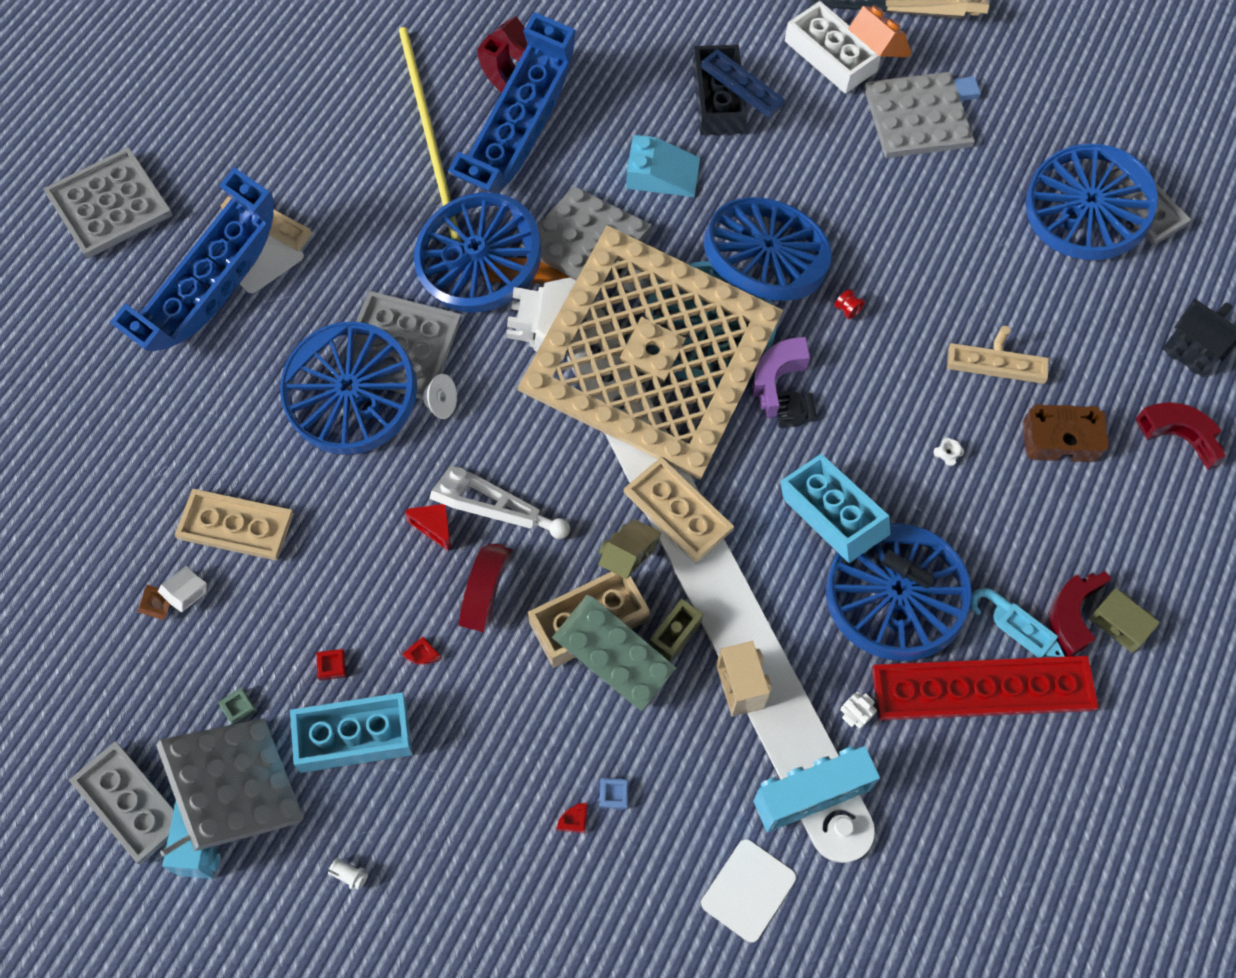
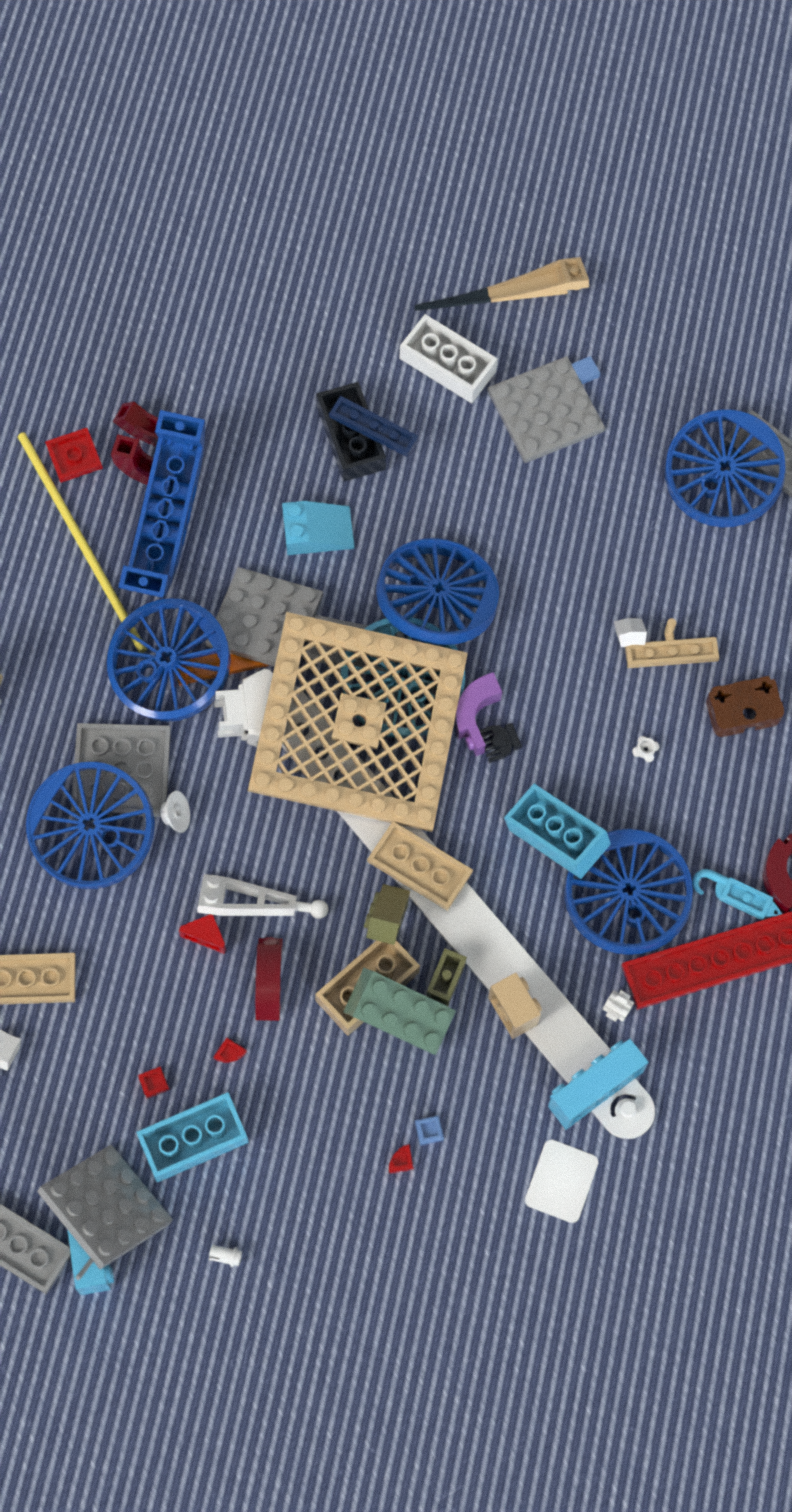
camera: 15 degrees left, 5 degrees up
sand green tile [218,687,257,725] -> none
red wheel [834,289,865,320] -> none
slope [848,5,912,57] -> none
black axle [881,550,935,589] -> none
none -> red plate [45,428,103,483]
none -> white piece [614,618,647,647]

